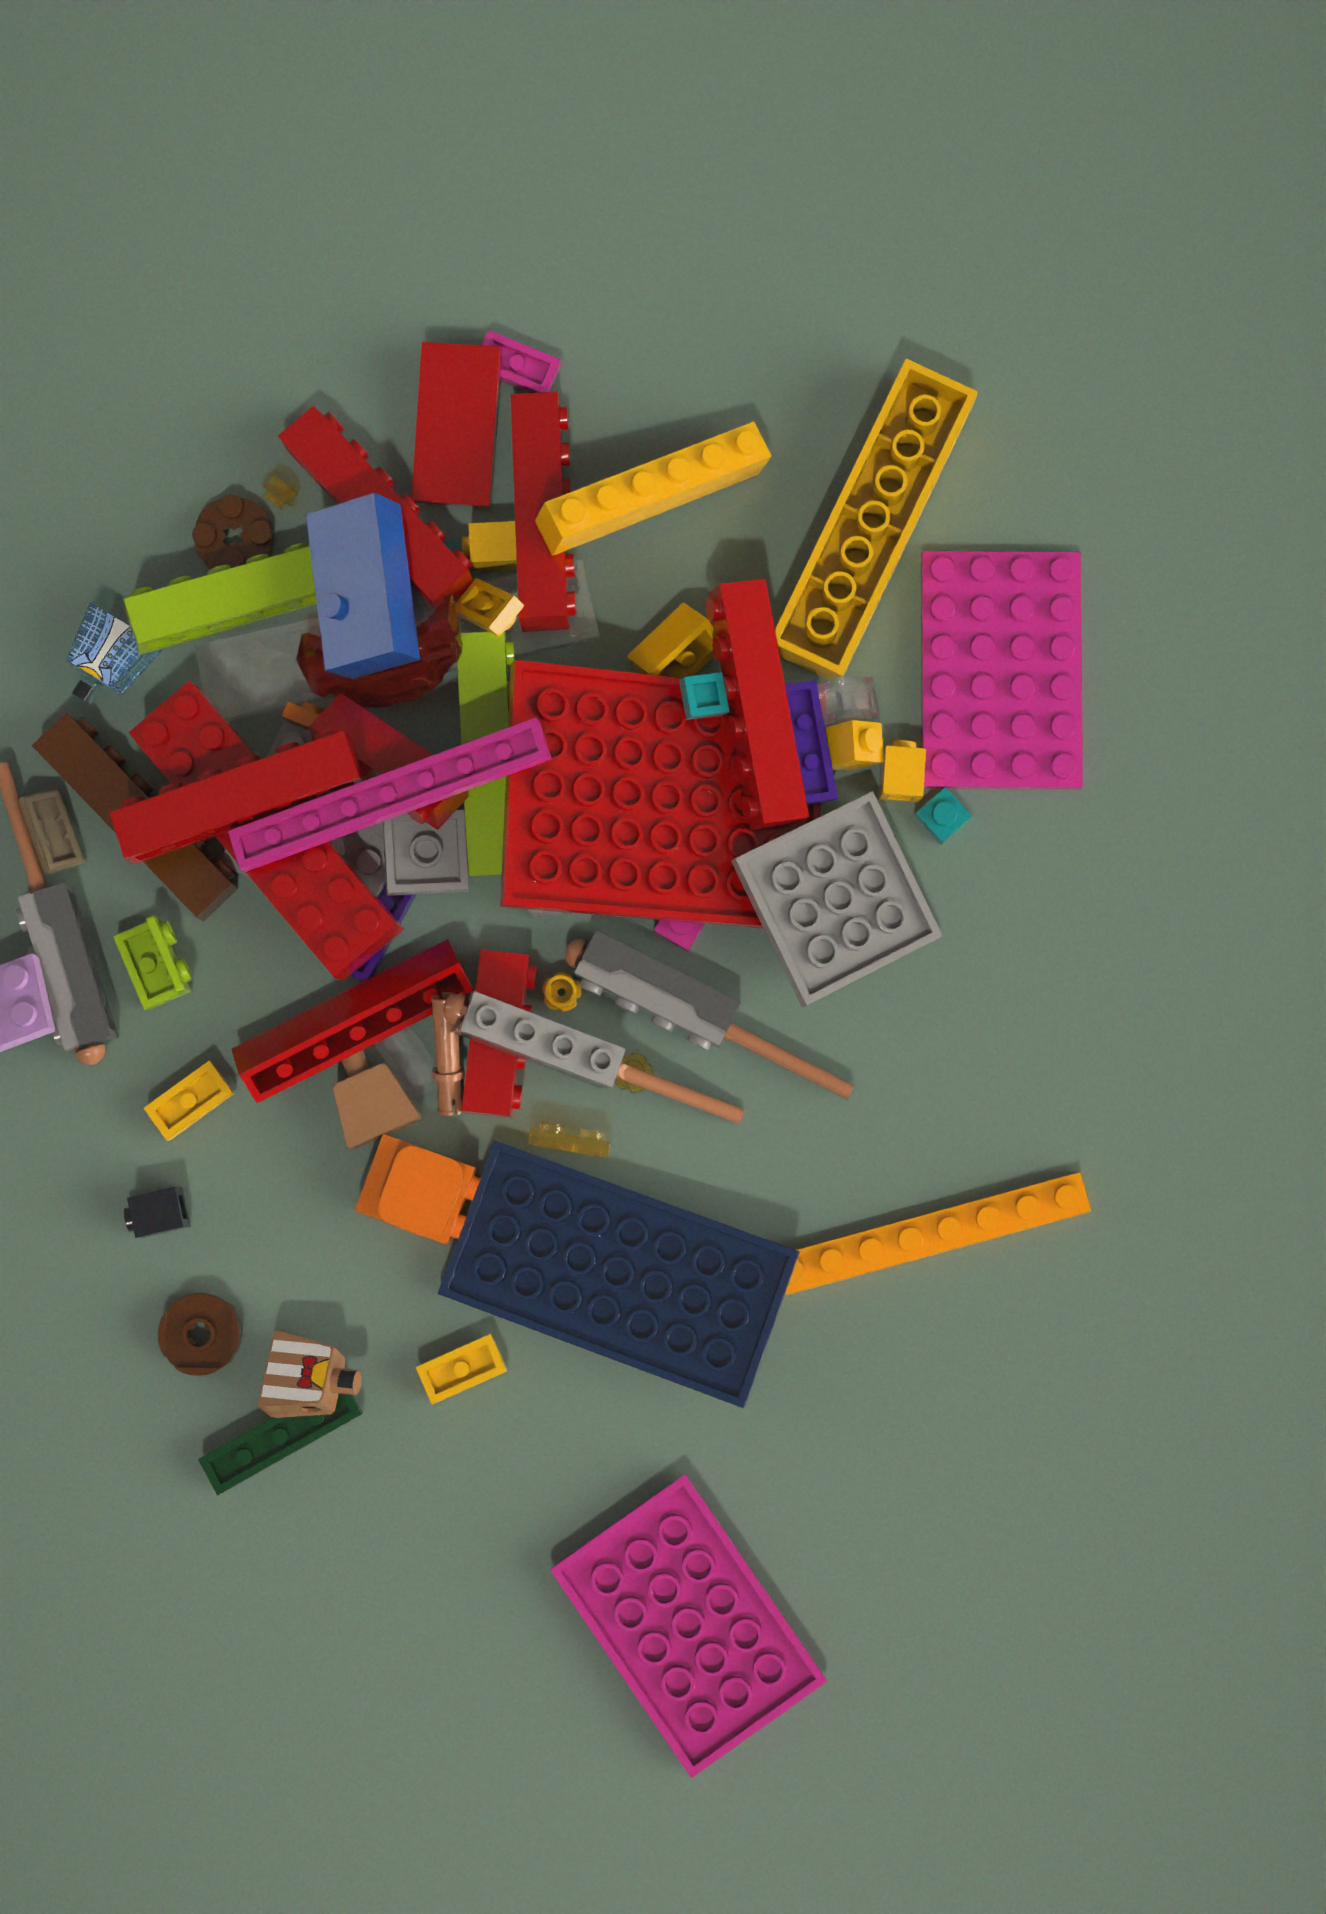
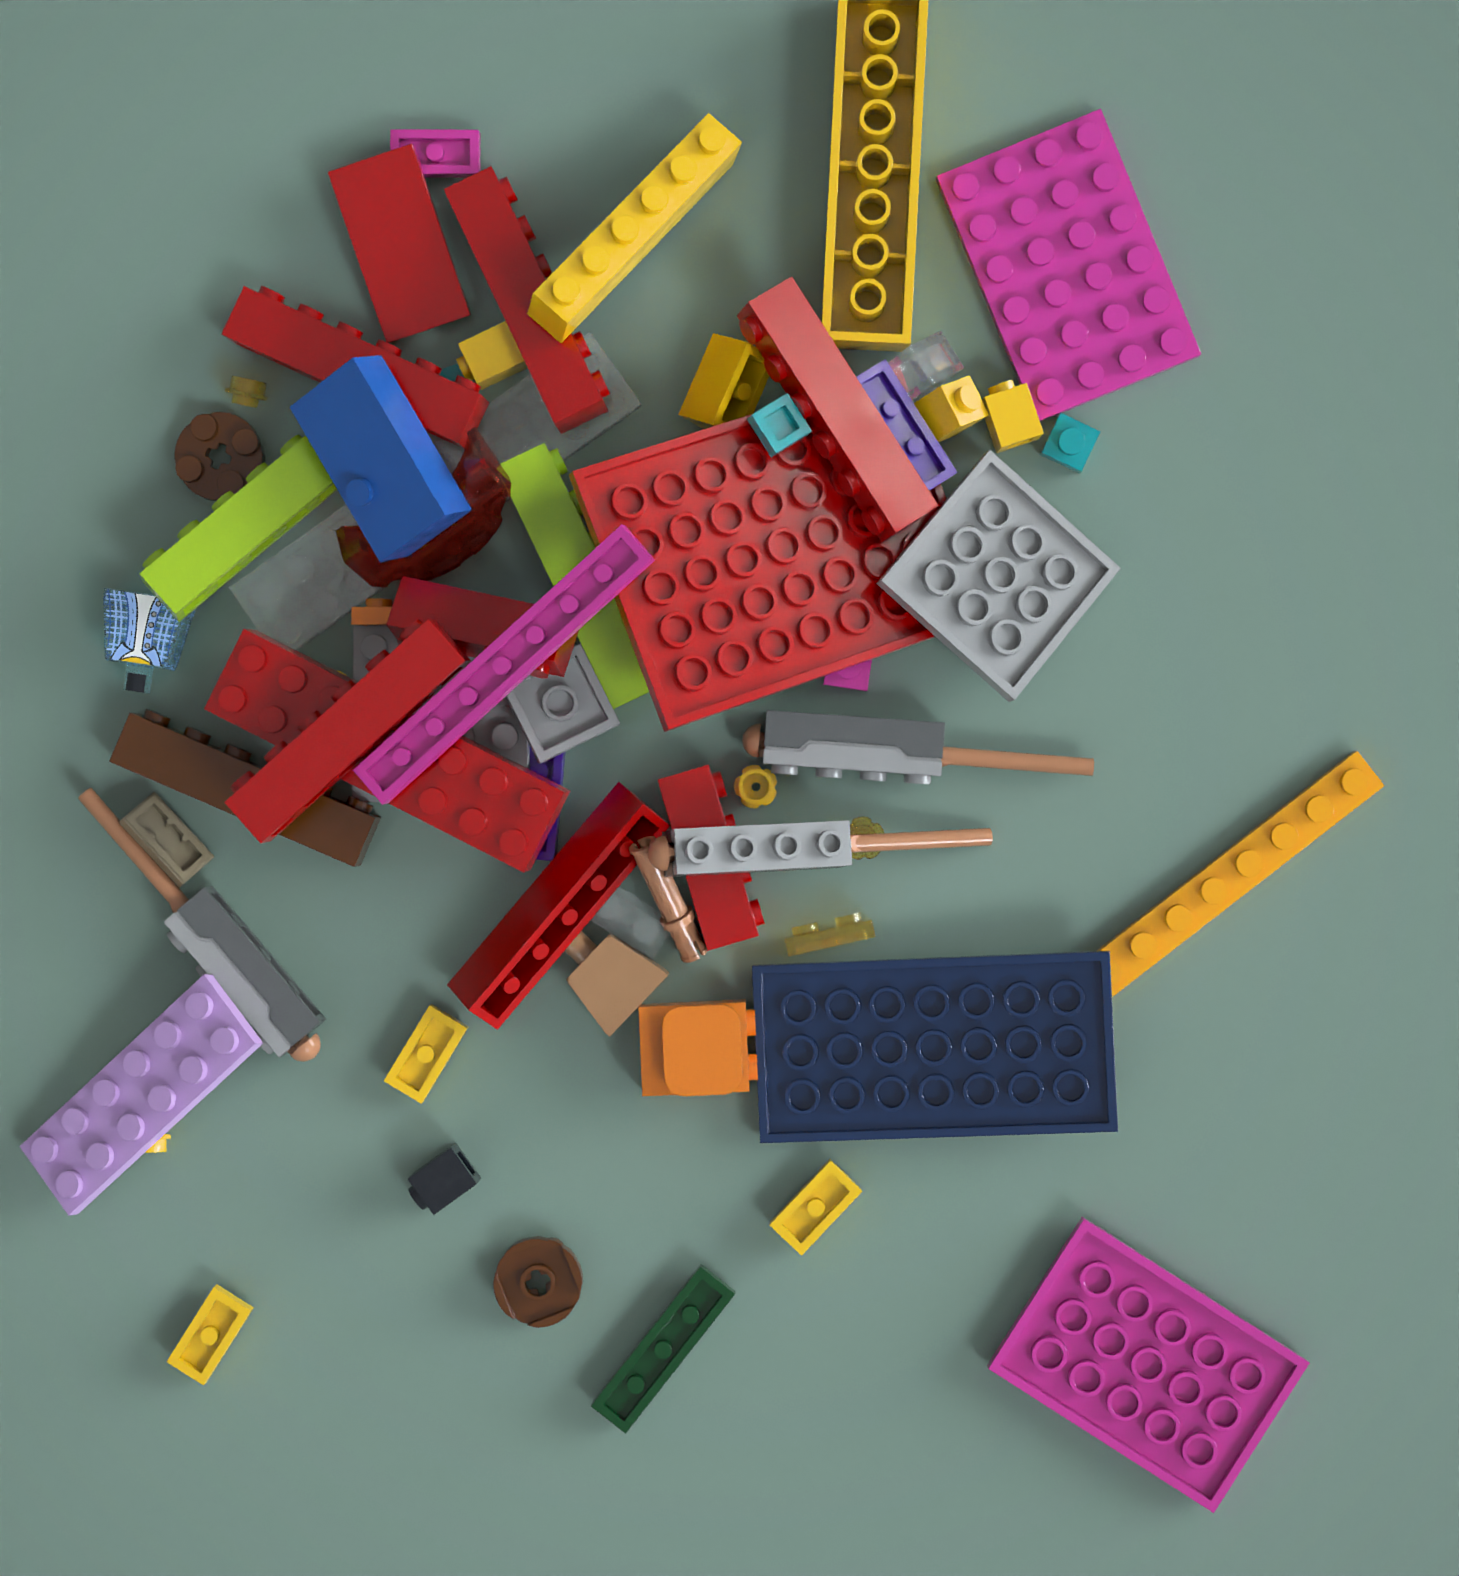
camera: 25 degrees left, 5 degrees up
lime bracket [113,915,193,1011] -> none
torso [257,1330,362,1418] -> none
yellow plate [452,578,524,637] -> none

